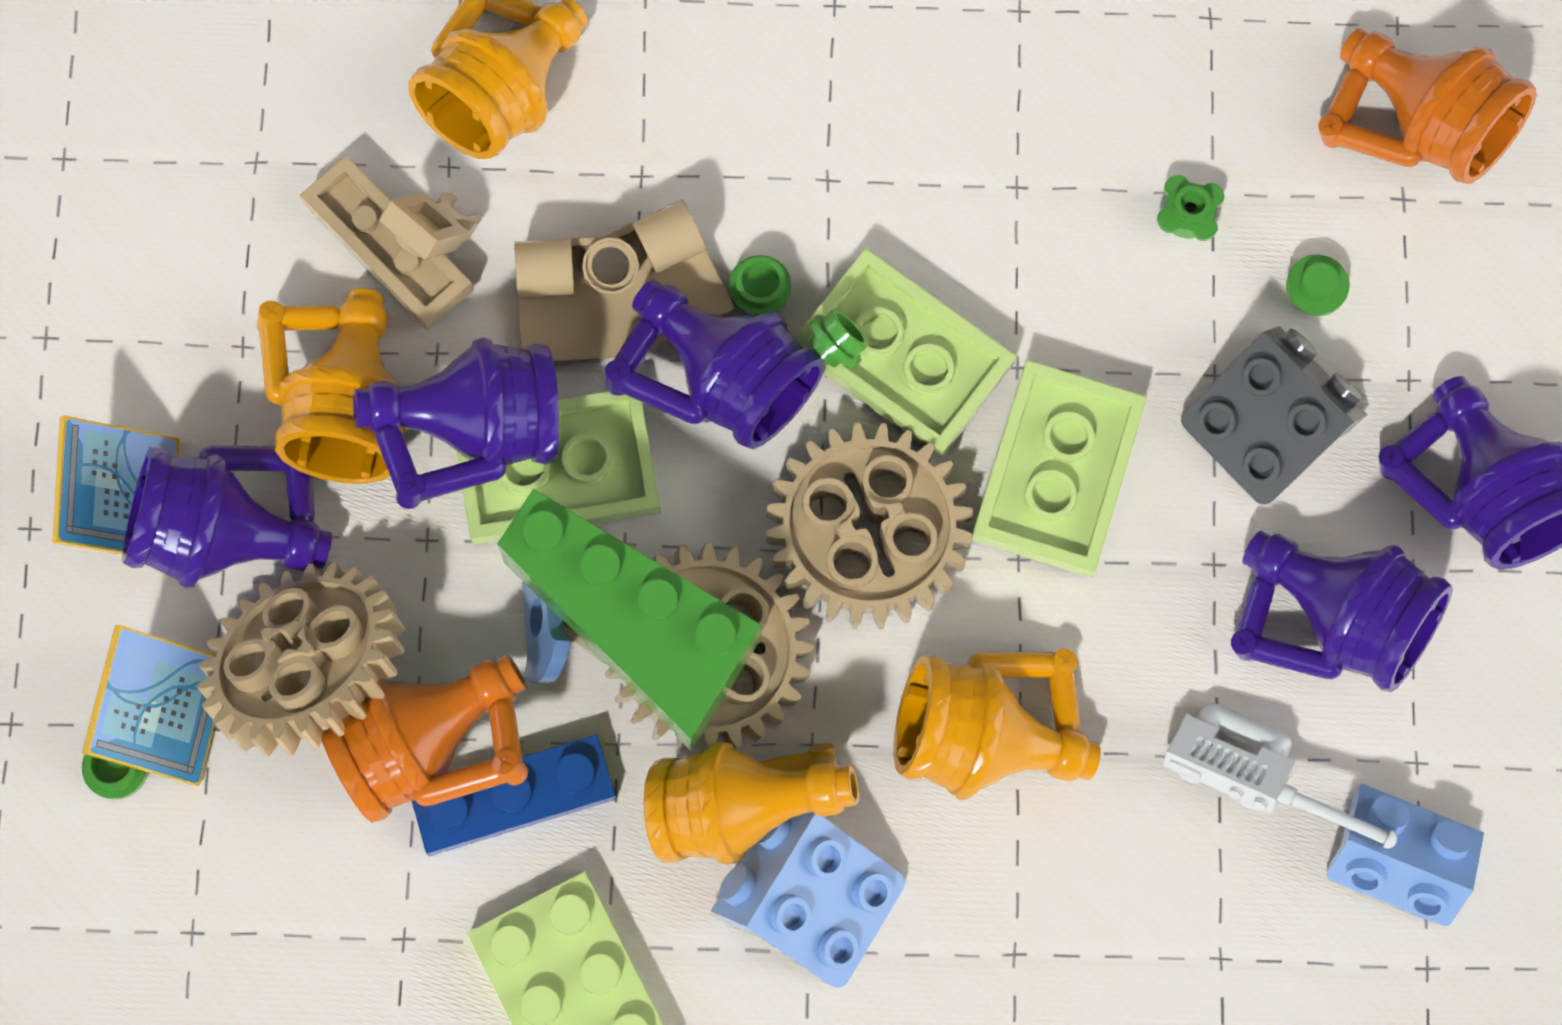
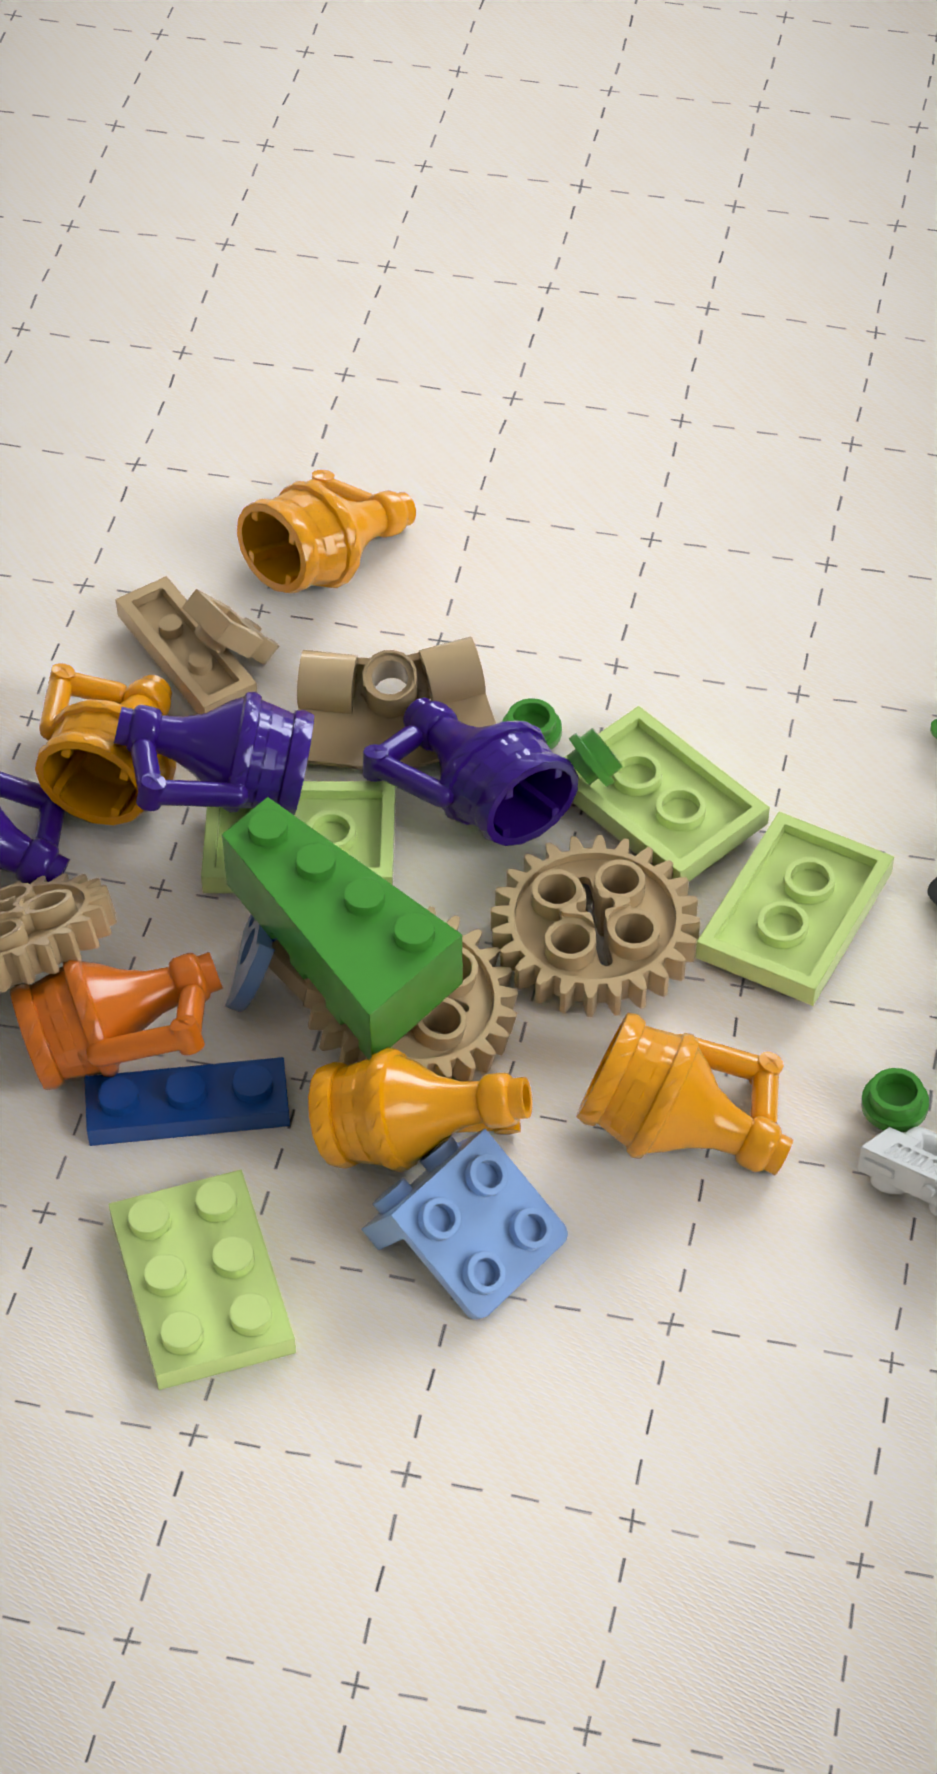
camera: 15 degrees right, 25 degrees down
none -> bright green plate [861,1068,929,1132]

